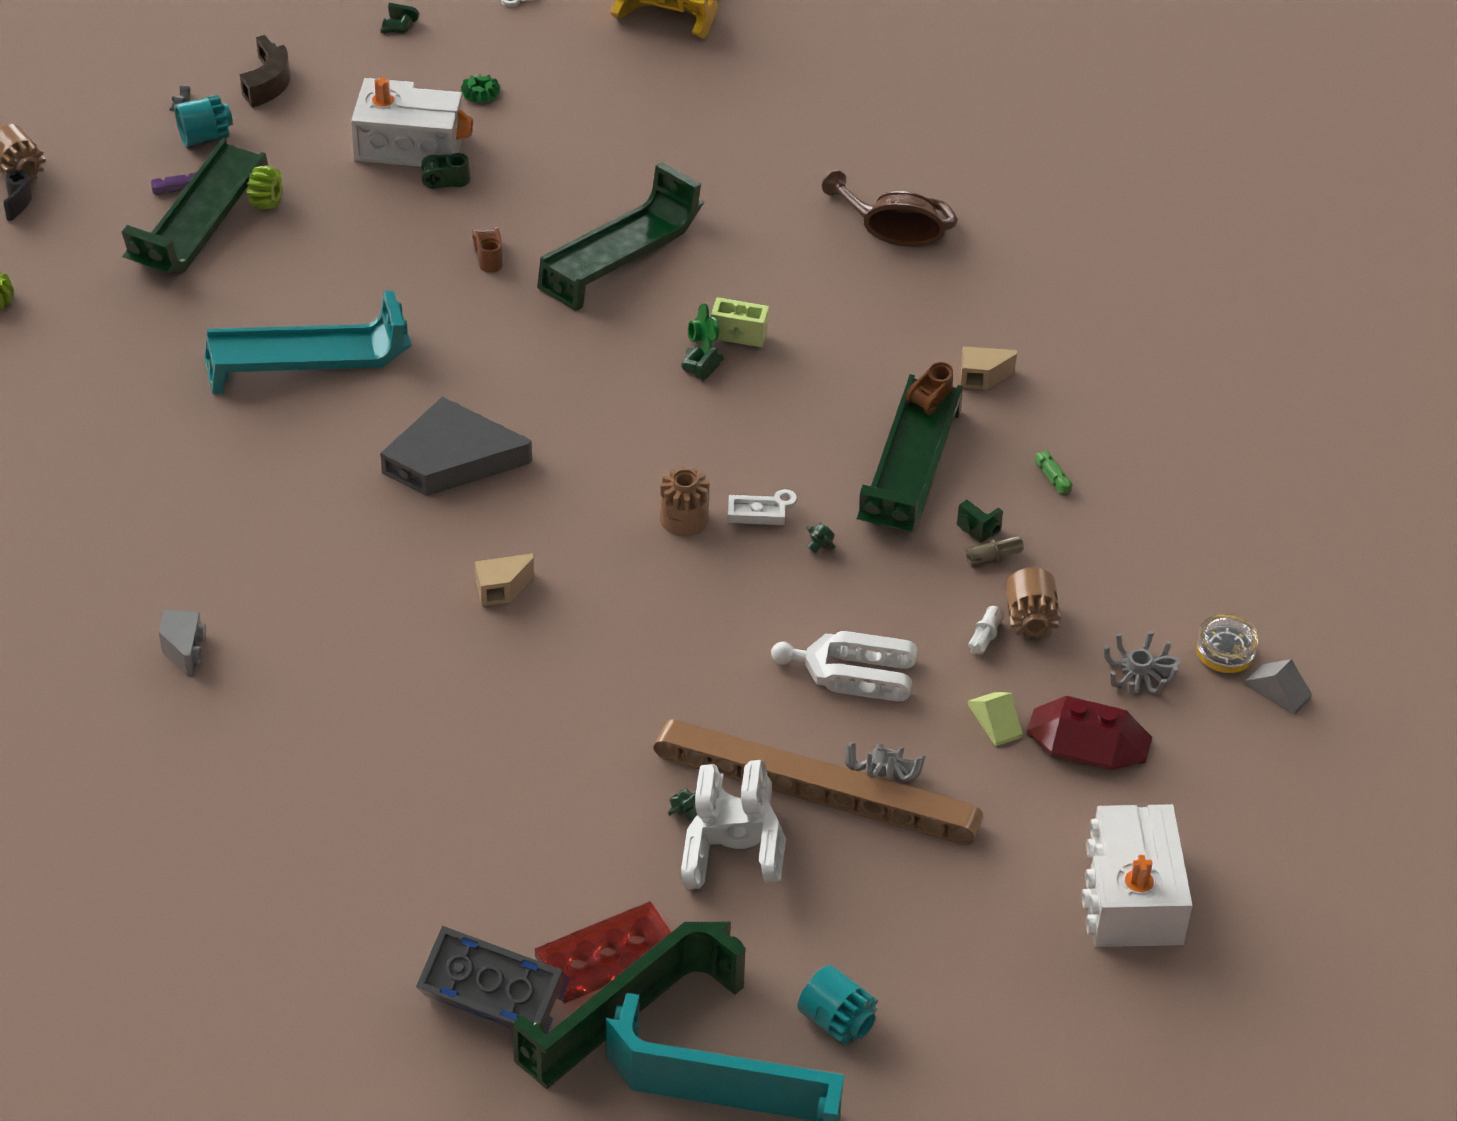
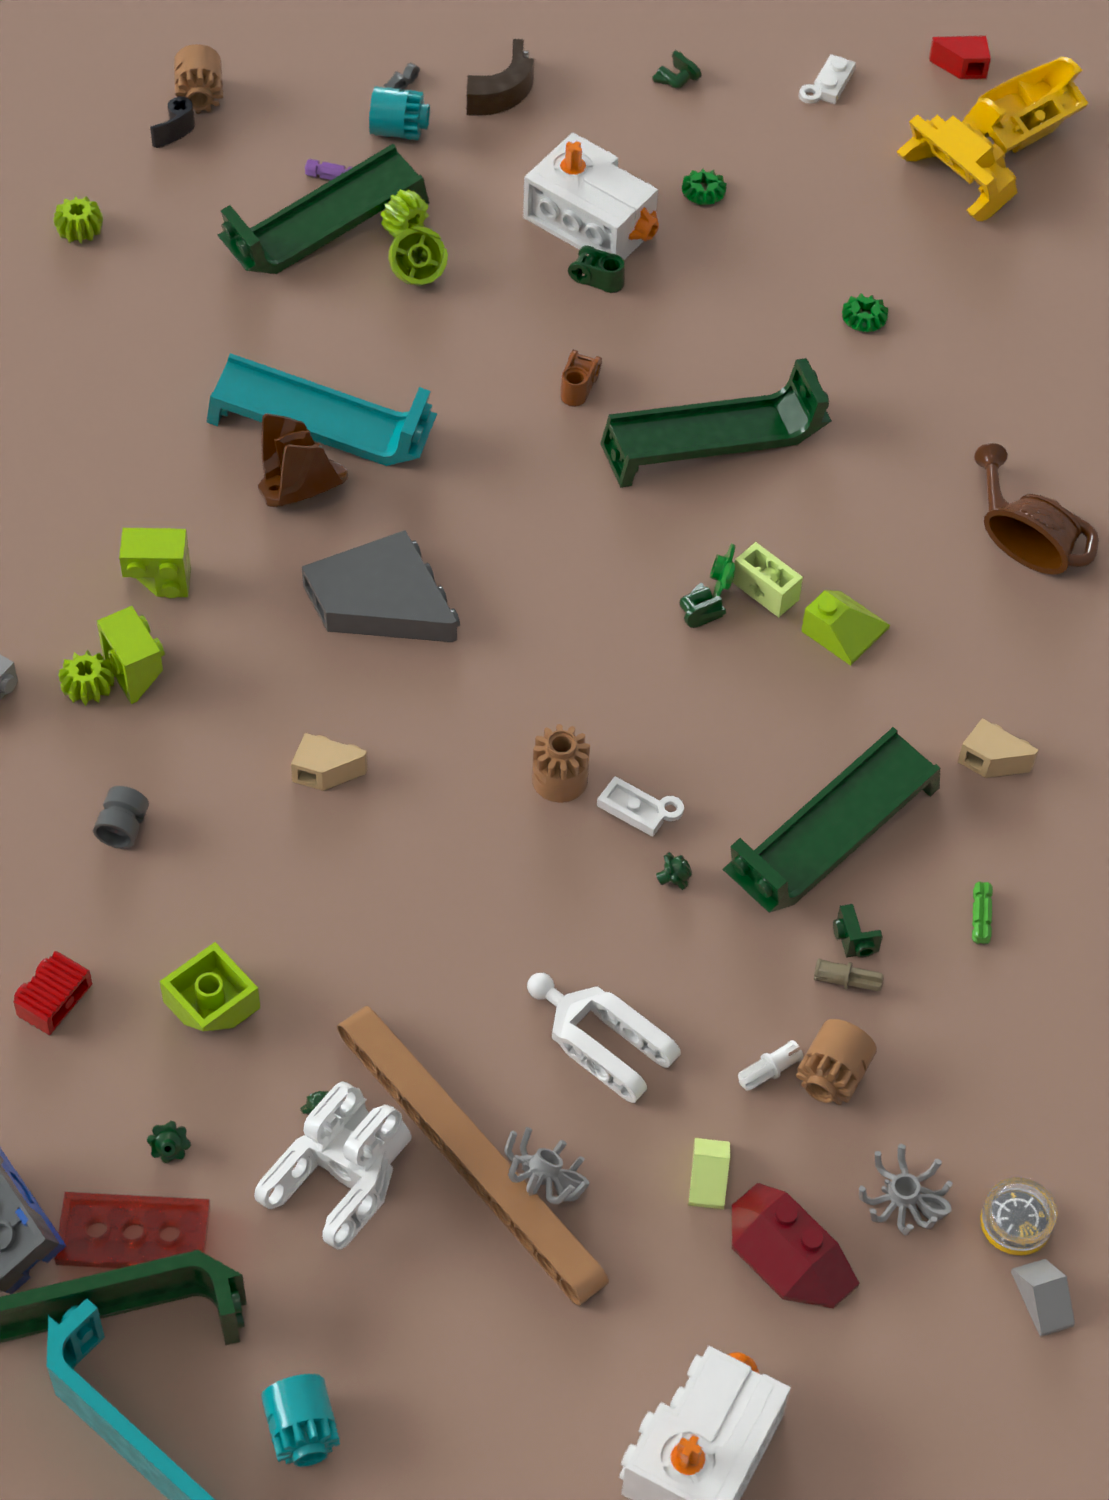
camera: 30 degrees right, 10 degrees up
dark orange piece [905,362,953,415] -> none
none -> red brick [13,951,93,1035]
none -> lime gear [58,649,115,706]
none -> dark grey wheel [93,786,149,849]
none -> lime slope [97,606,165,704]
none -> lime slope [119,528,191,598]
none -> dark green plant [147,1121,191,1163]
none -> lime slope [160,942,261,1031]
none -> reddish brown piece [258,413,348,507]
none -> lime cylinder [388,226,448,286]
none -> lime slope [801,590,890,666]
none -> green gear [842,293,888,332]

